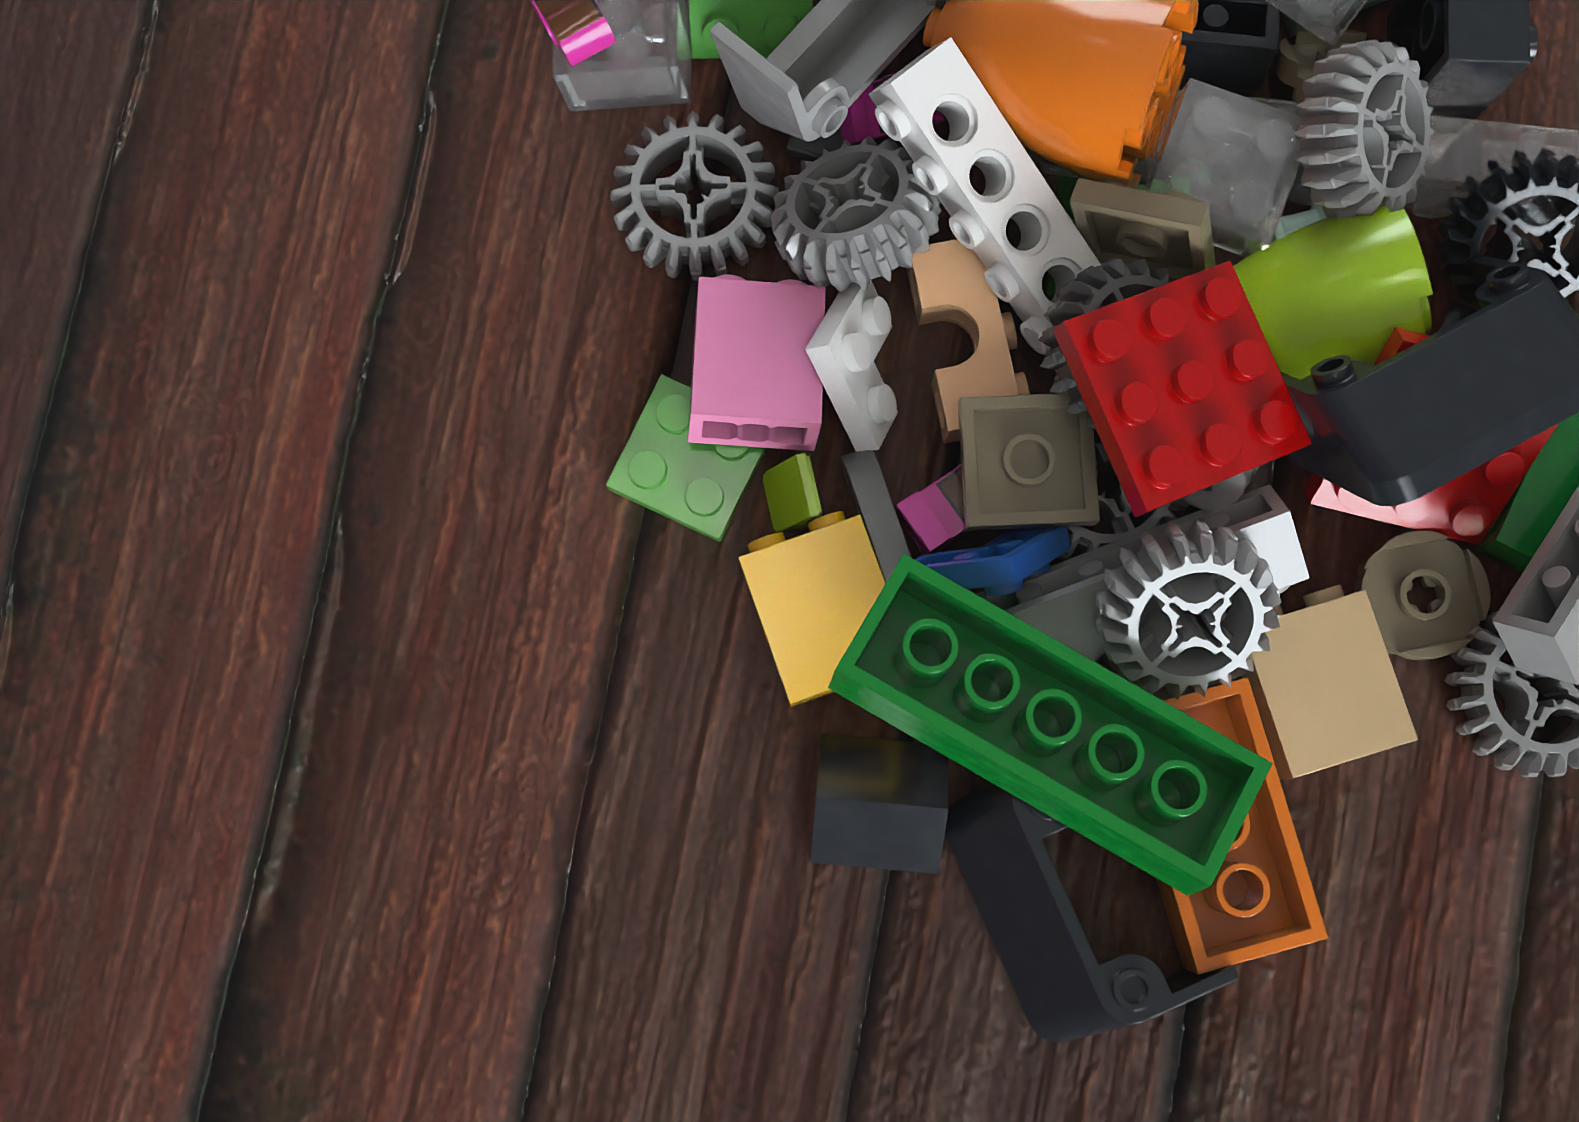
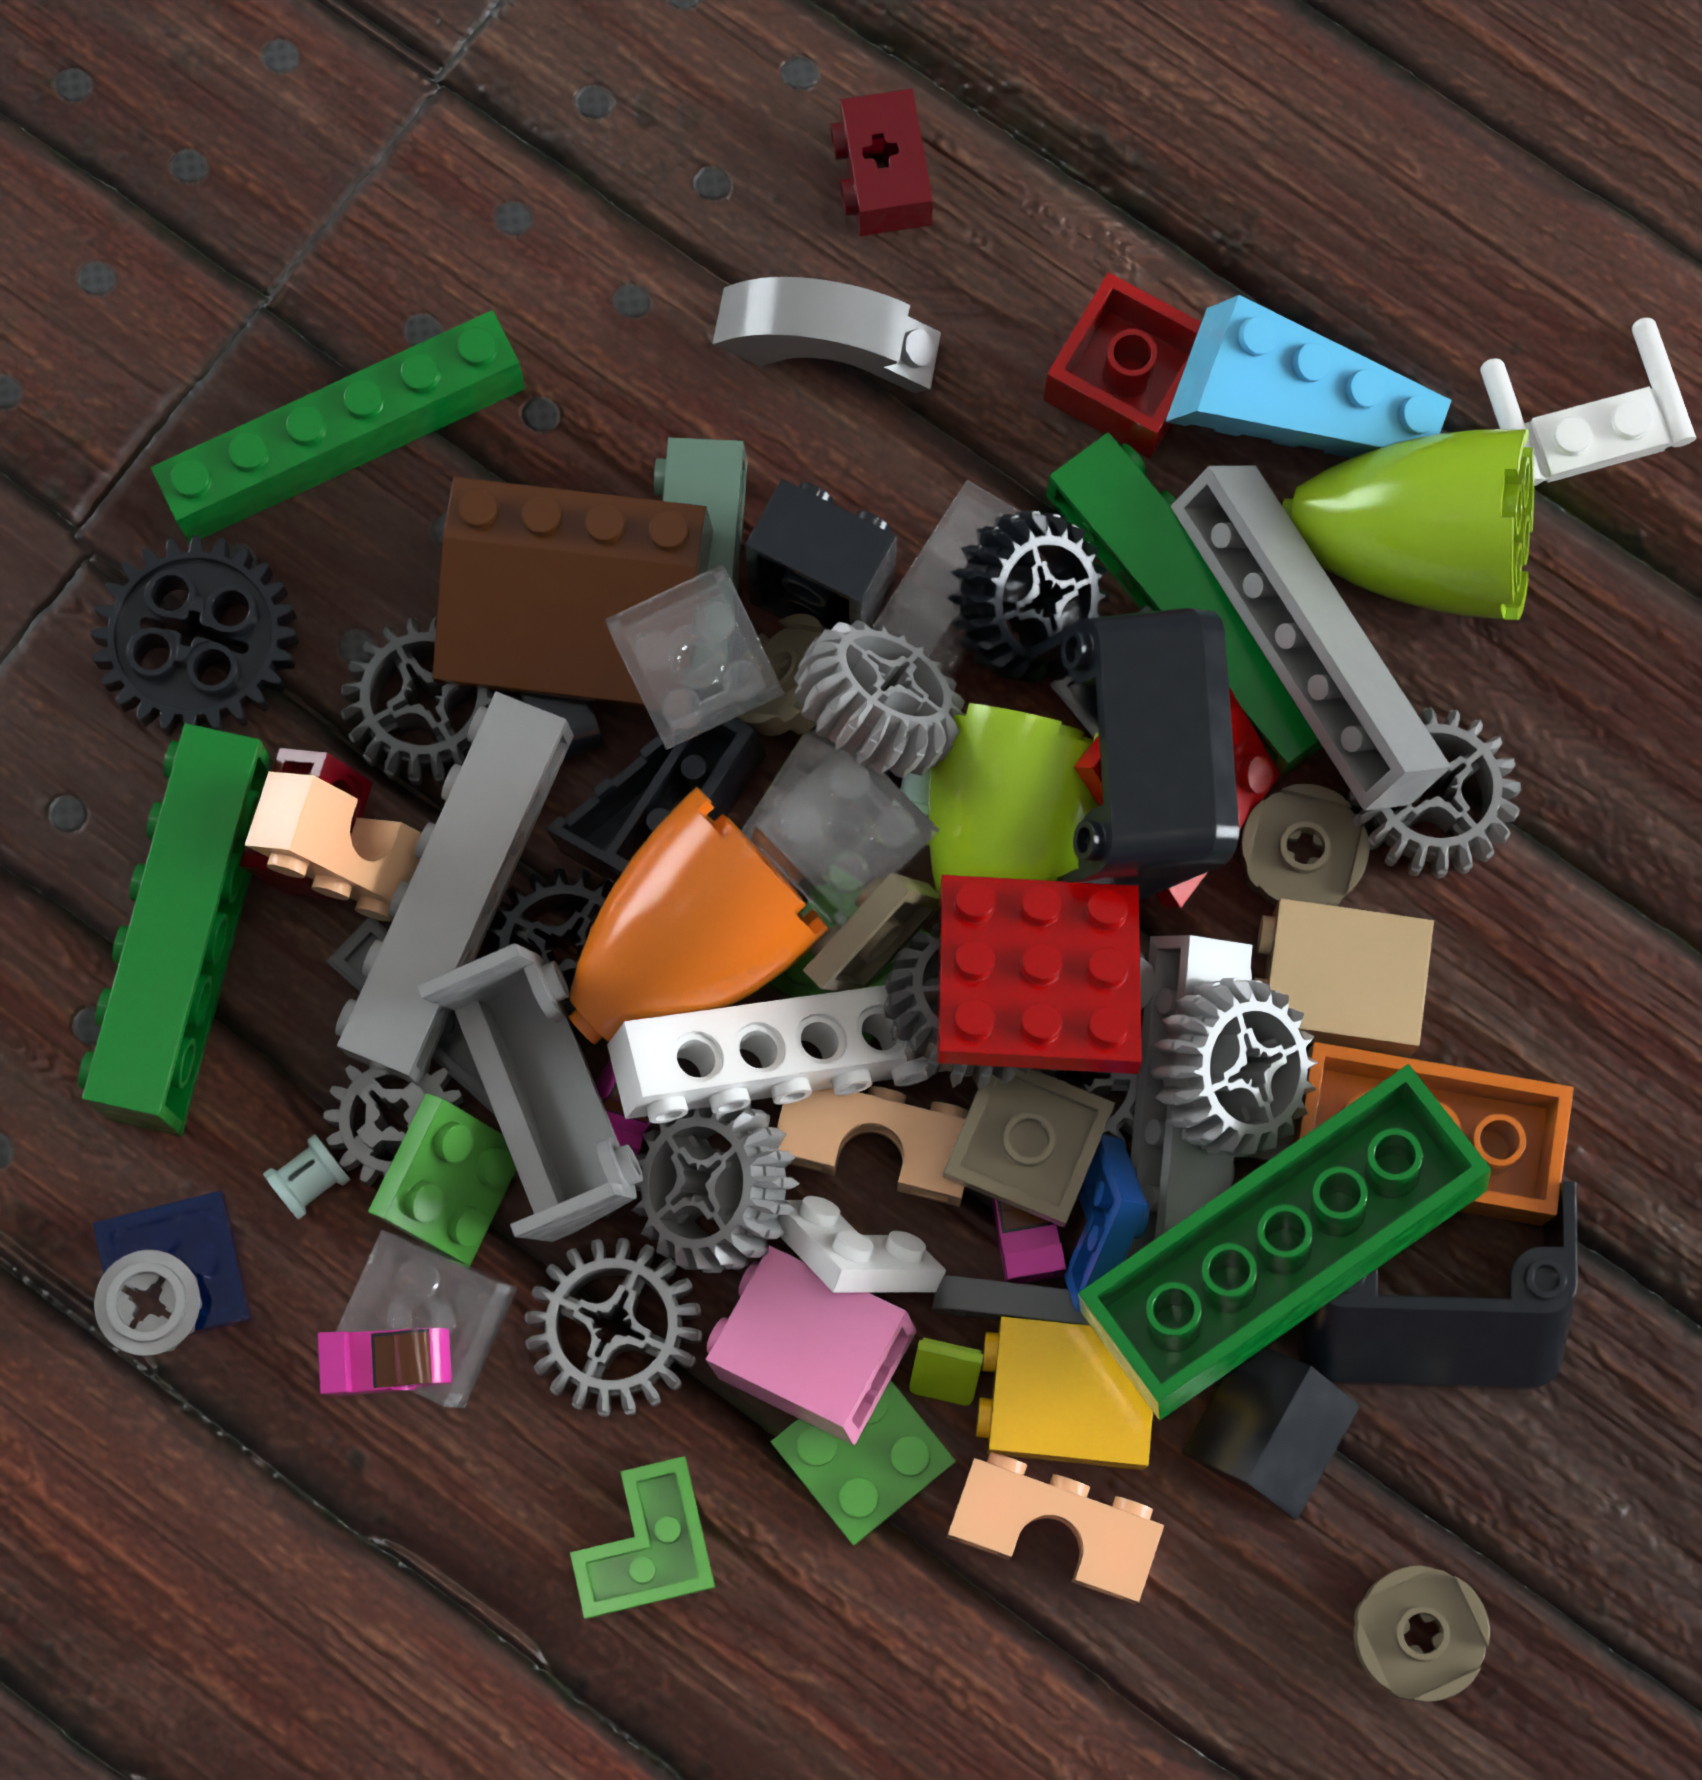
camera: 70 degrees left, 5 degrees down
none -> bright green plate [570,1456,715,1619]
none -> light nougat arch [947,1452,1164,1604]
none -> dark tan plate [1353,1565,1490,1702]

